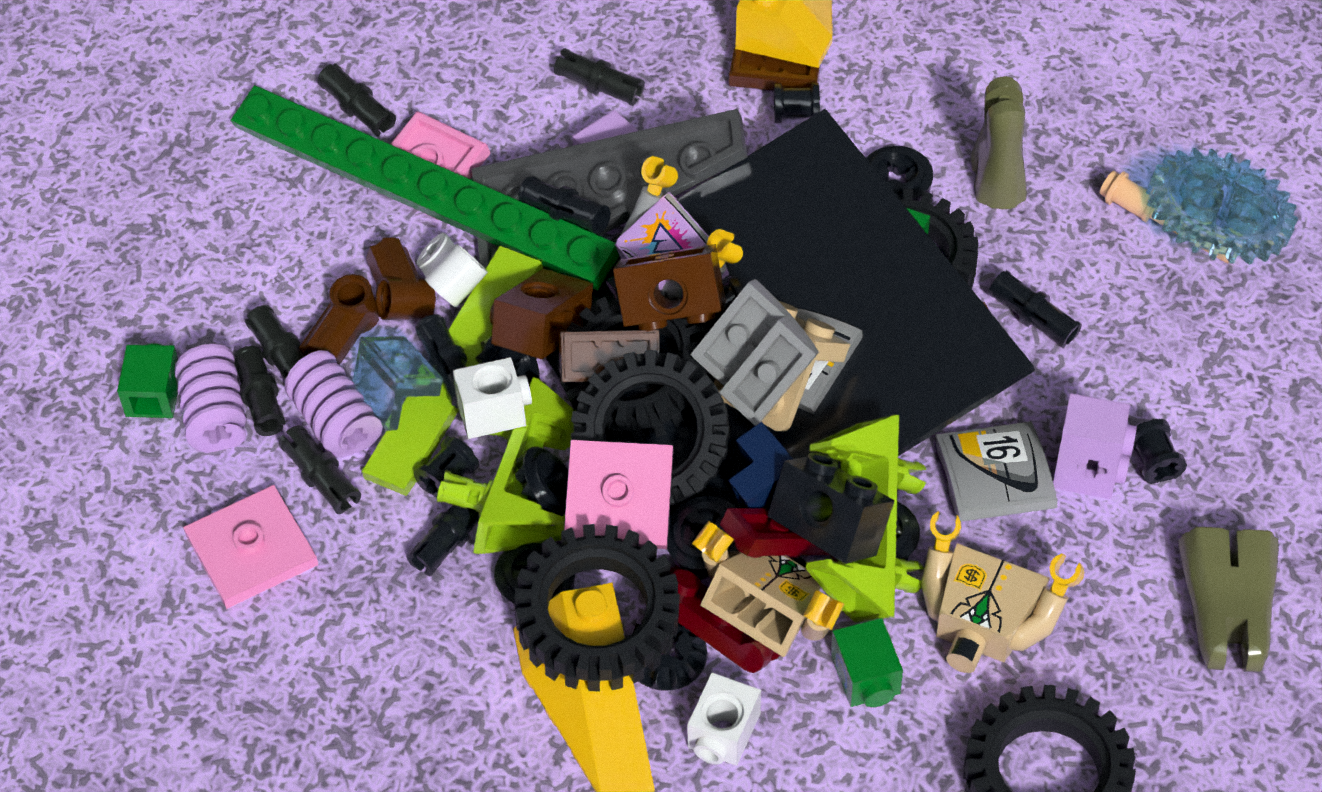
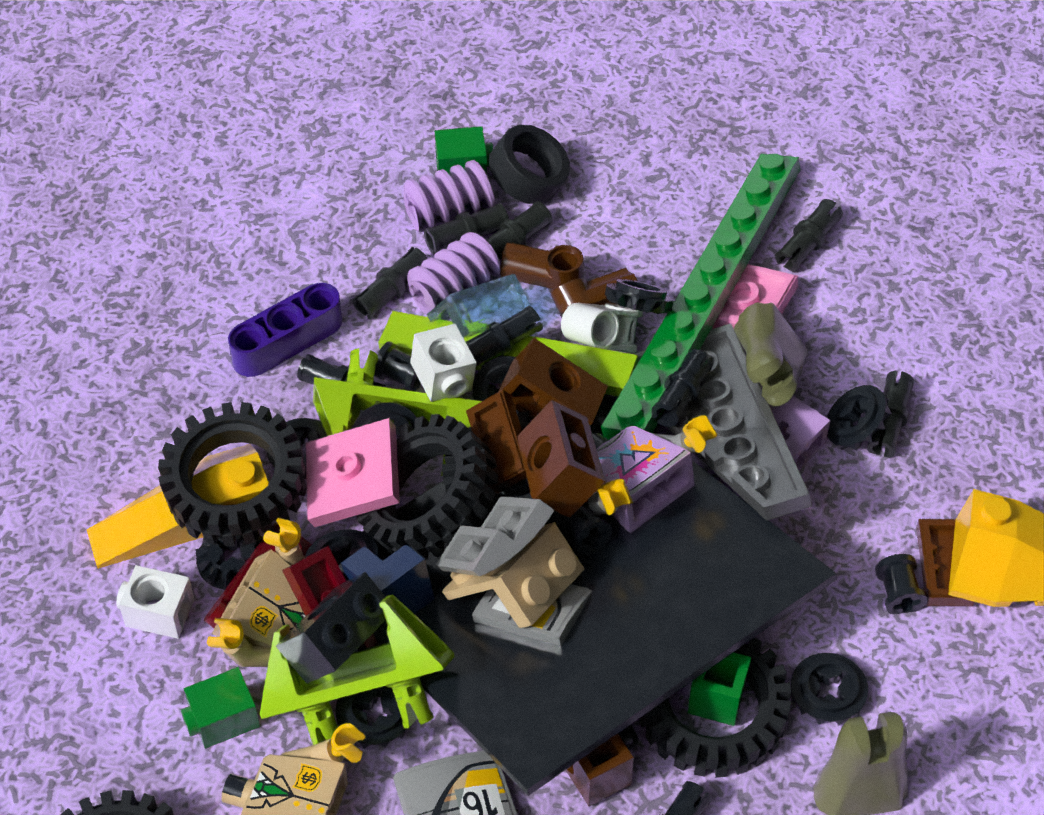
camera: 80 degrees right, 0 degrees up
bright pink plate [183,485,318,609] -> none
none -> dark purple beam [228,283,342,377]
none -> black tyre [489,125,570,204]
none -> black gear [605,279,674,314]
none -> olive piece [734,302,808,406]
none -> black gear [827,385,892,451]

